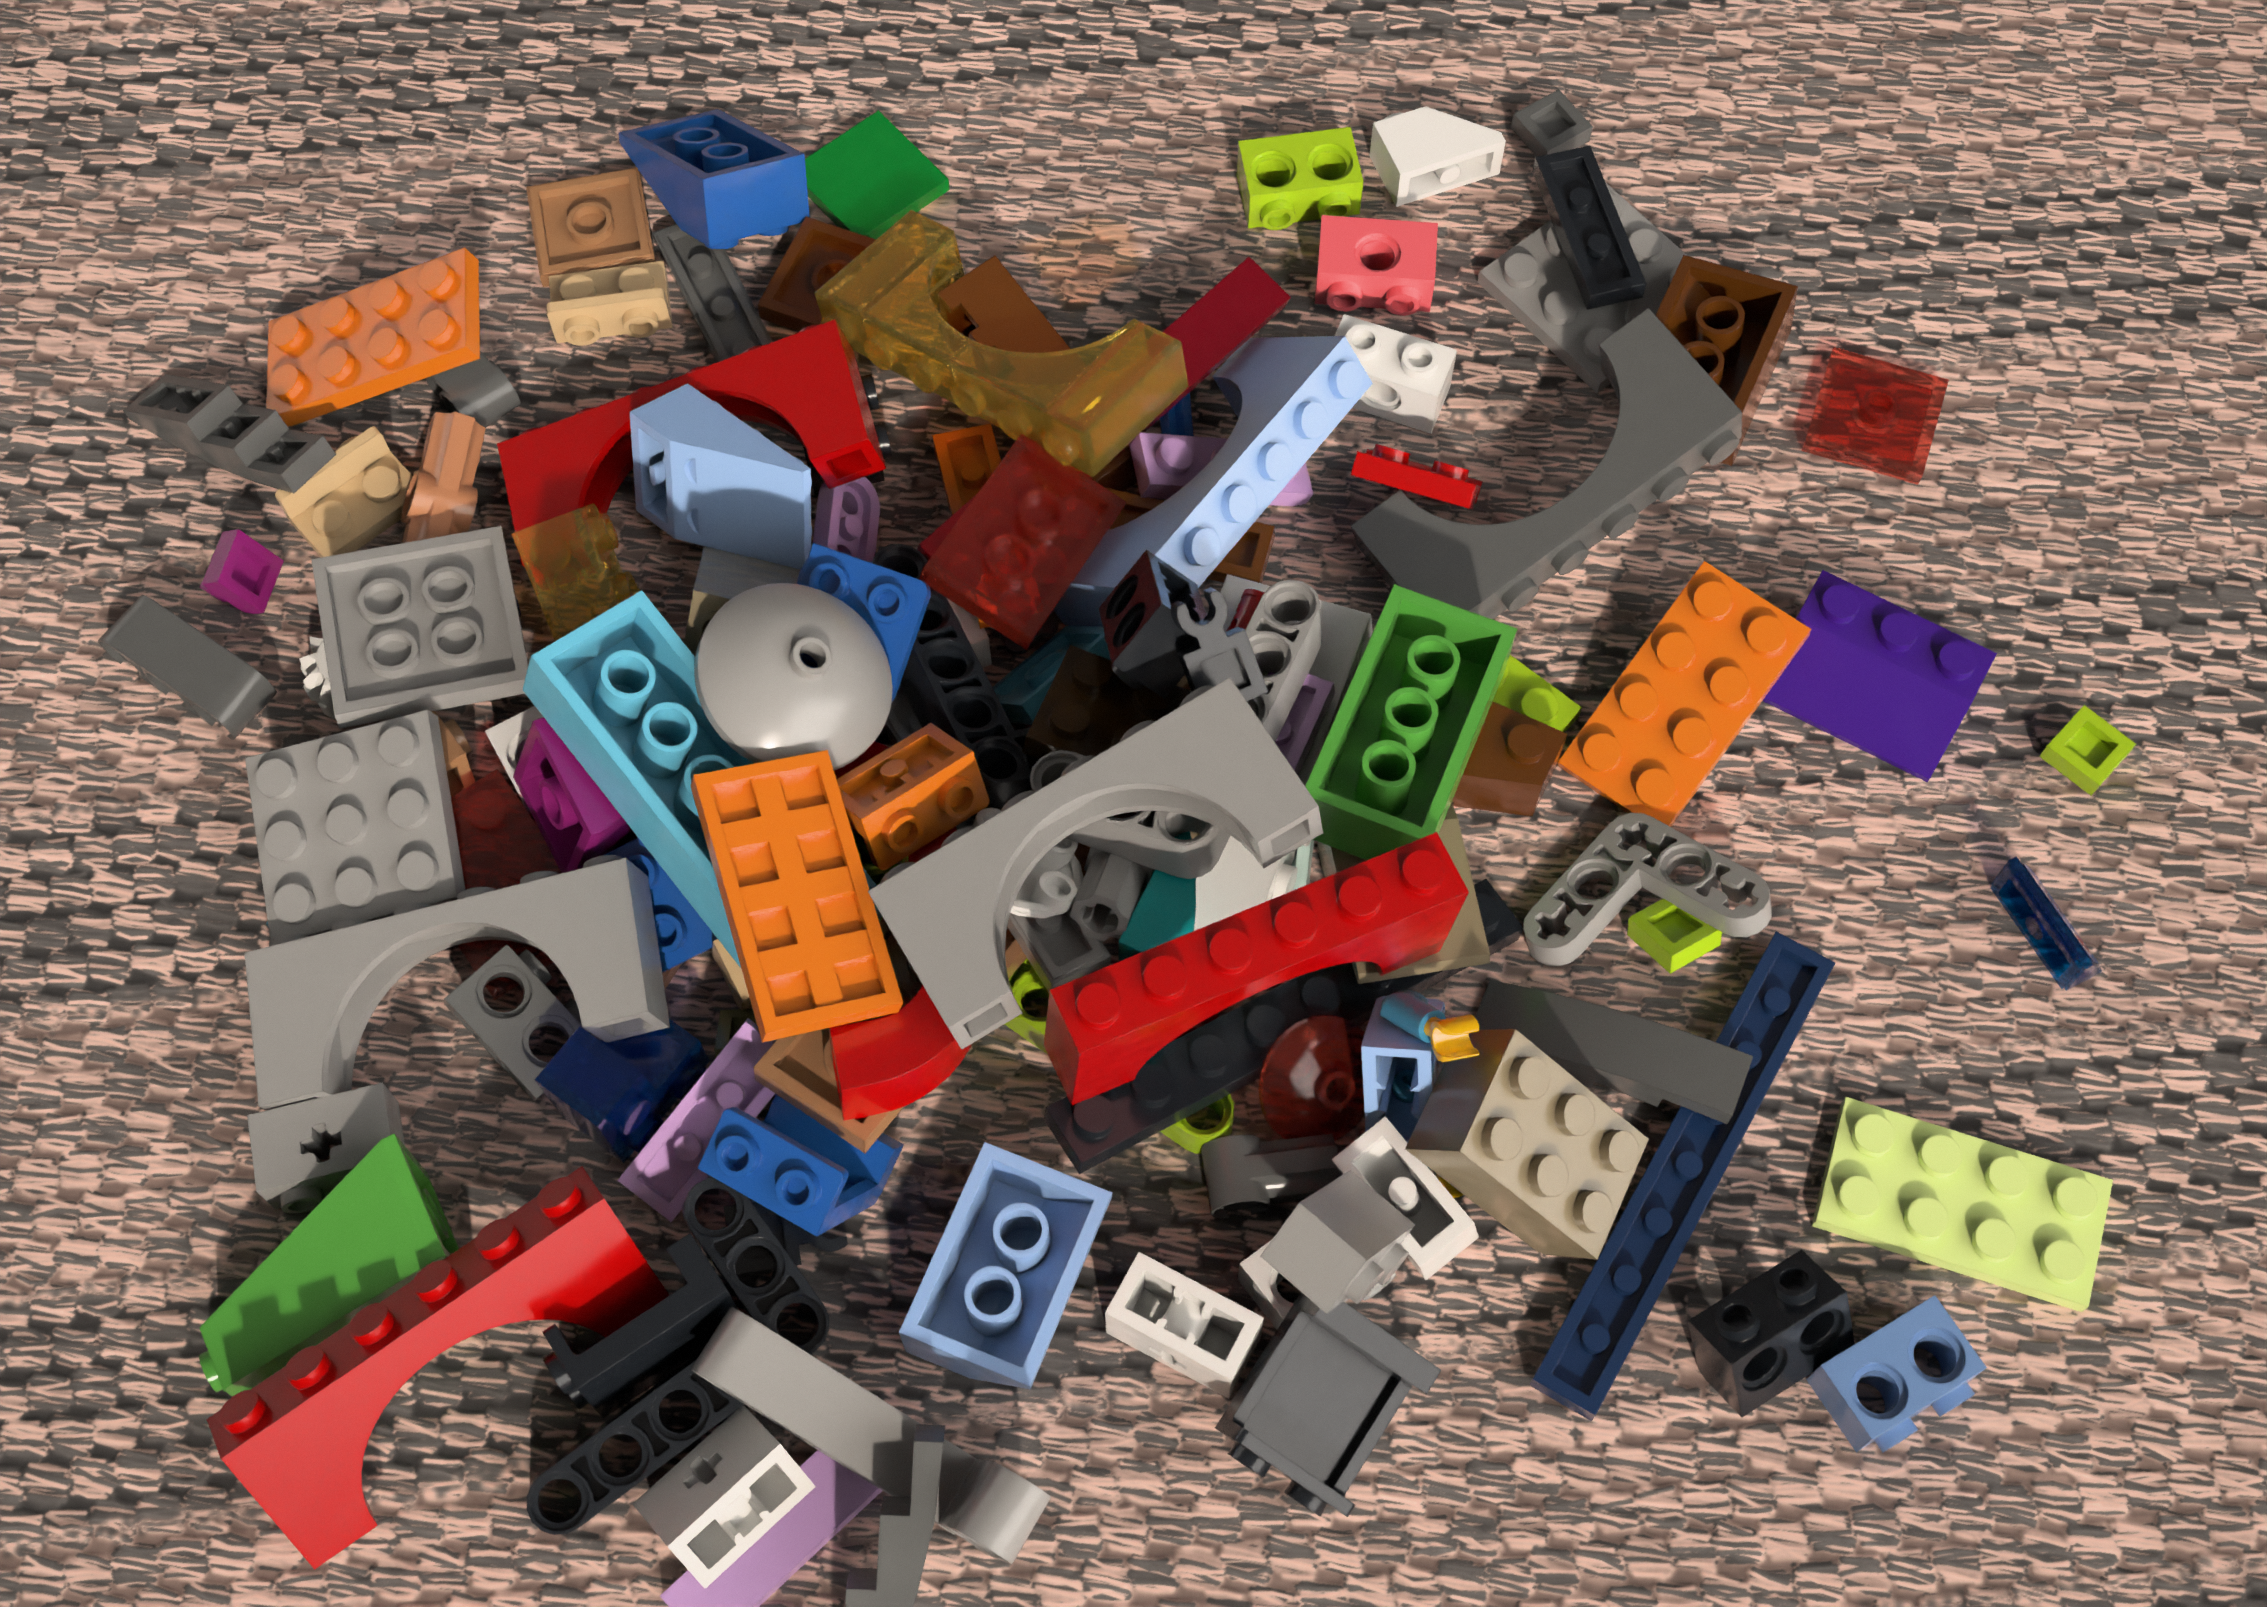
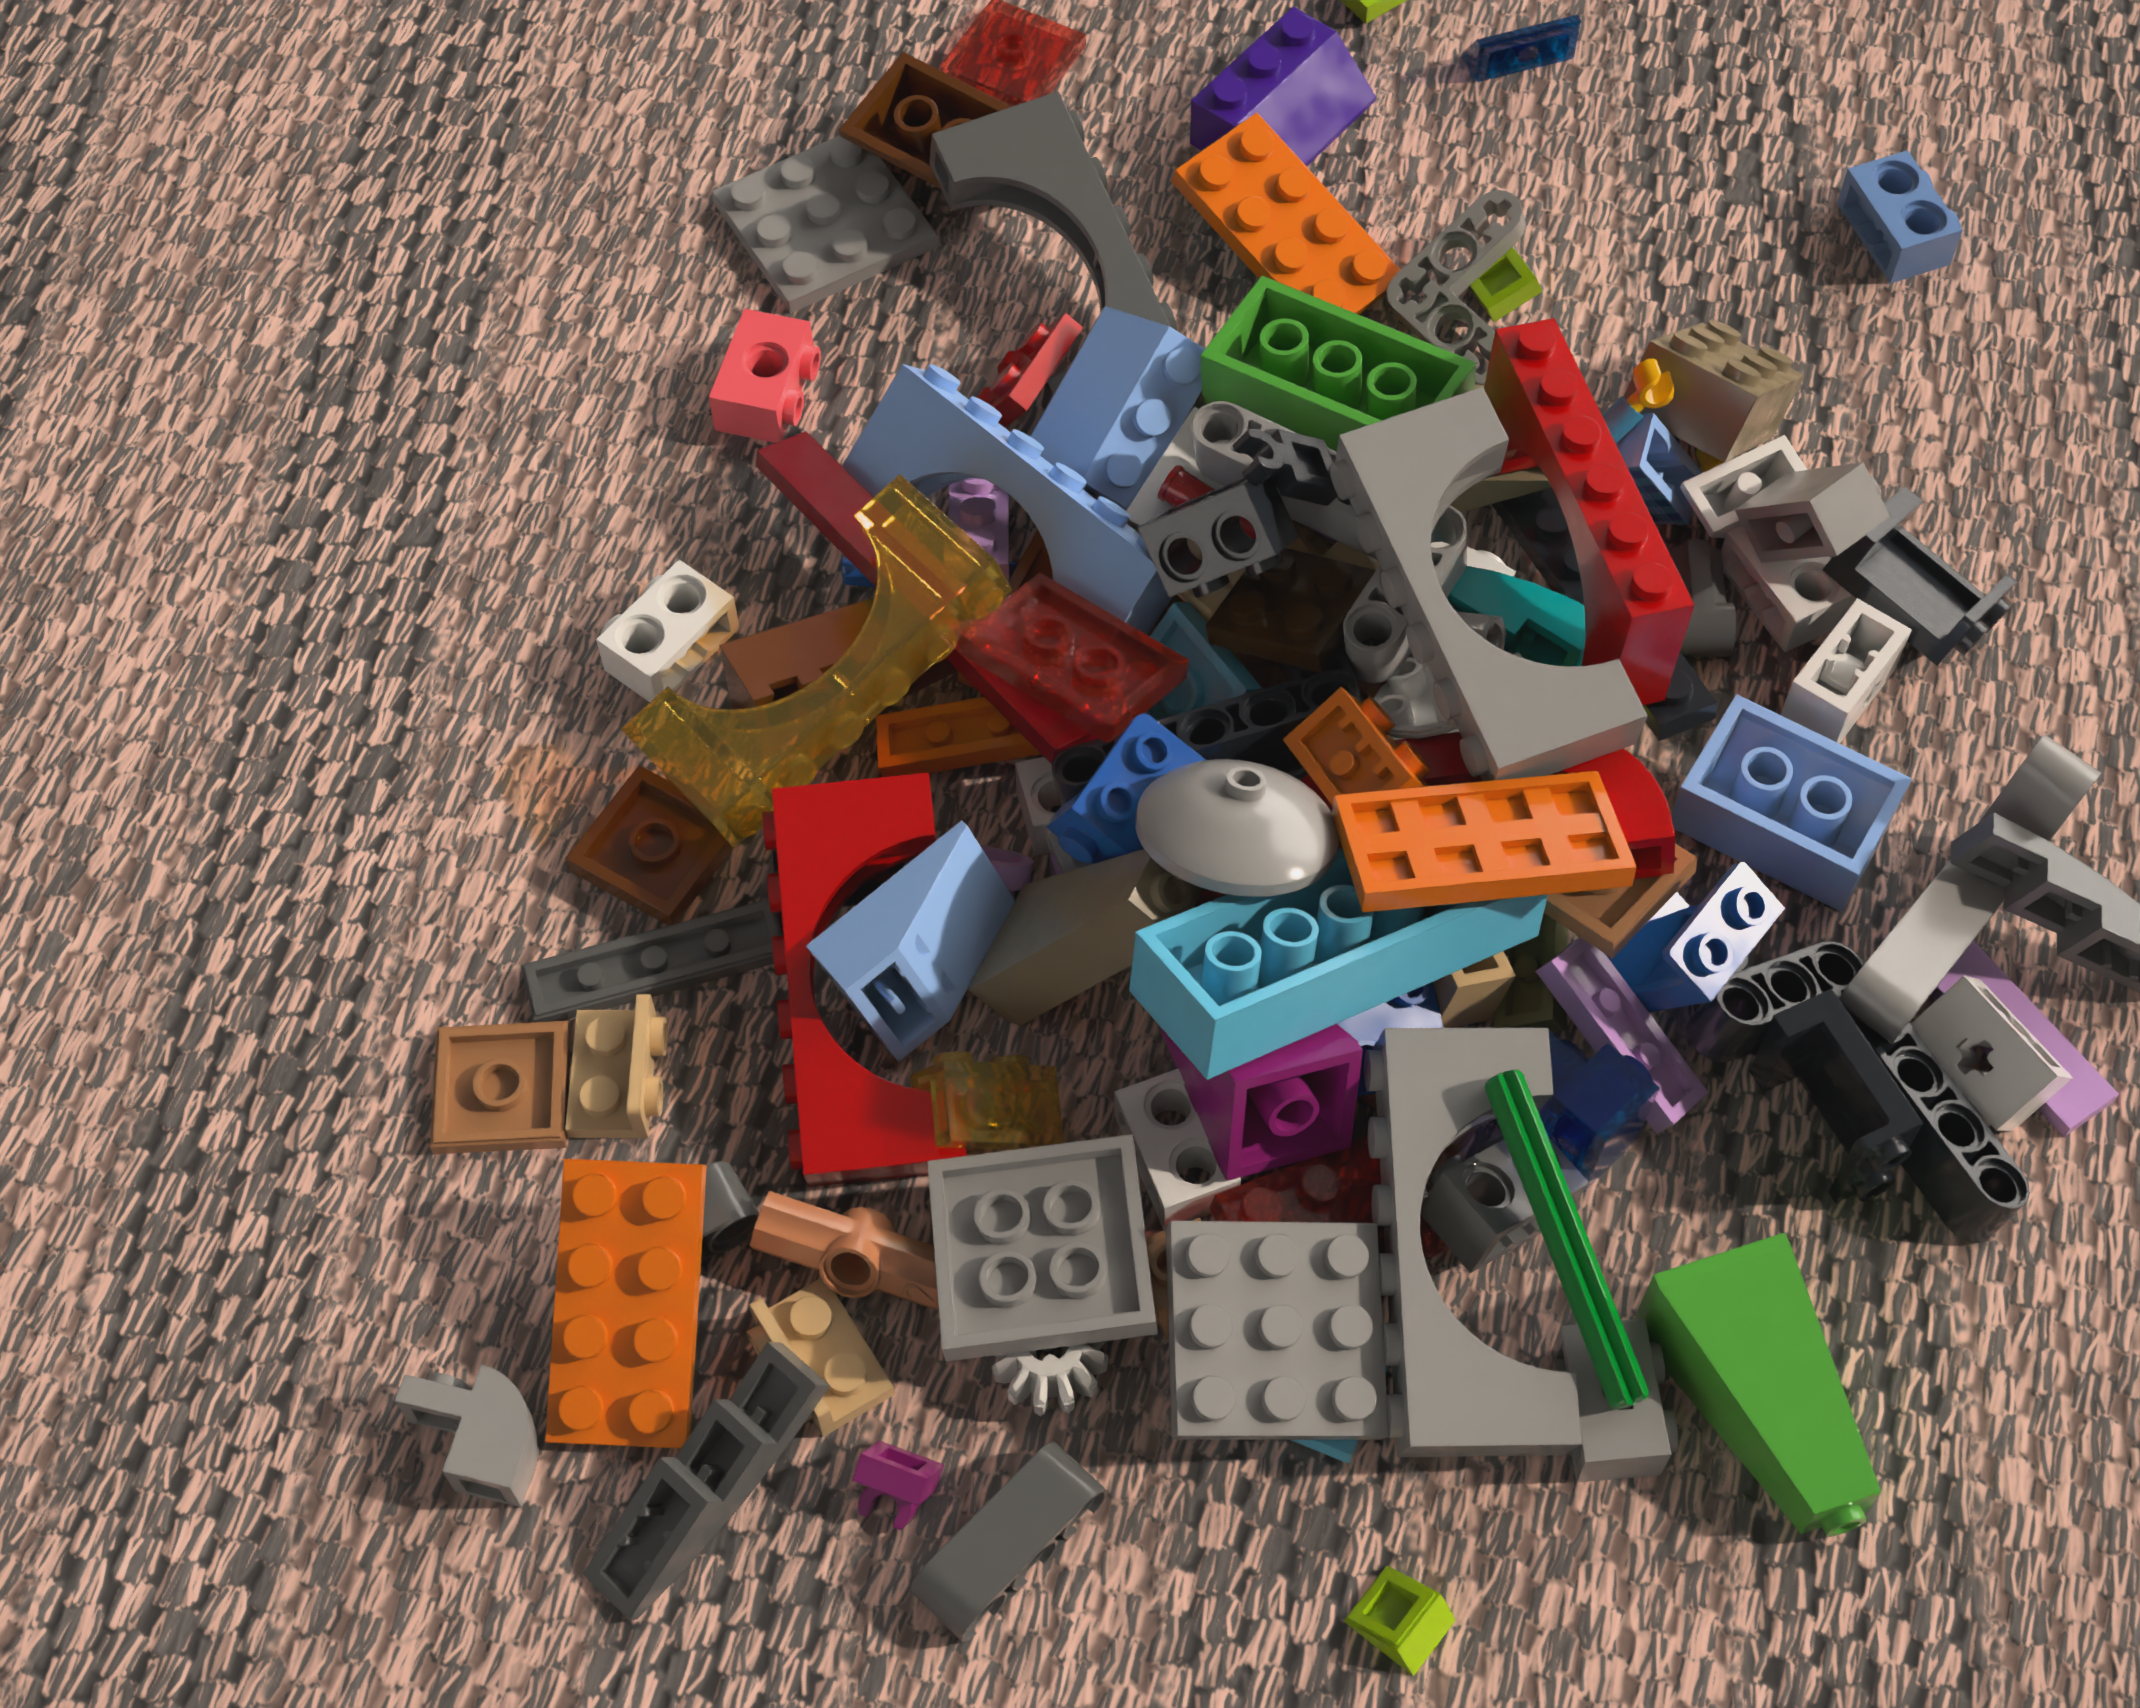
camera: 80 degrees left, 5 degrees down
arch [206,1166,669,1570] -> none
blue slope [619,109,810,249] -> none
green tile [805,110,950,240] -> none
lime brick [1237,127,1364,230] -> none
white brick [1335,314,1457,434] -> none
white slope [1369,106,1506,207] -> none
dark grey slope [1475,980,1753,1124] -> none
dark grey plate [1511,89,1593,157] -> none
dark blue plate [1529,931,1835,1421] -> none
black plate [1532,146,1647,310] -> none
black brick [1688,1249,1855,1417] -> none
yellowish green plate [1812,1097,2113,1312] -> none
none -> light grey brick [395,1364,539,1508]
none -> white brick [596,560,740,708]
none -> light blue slope [1030,306,1205,511]
none -> lime slope [1344,1565,1456,1676]
none -> green axle [1485,1069,1649,1409]

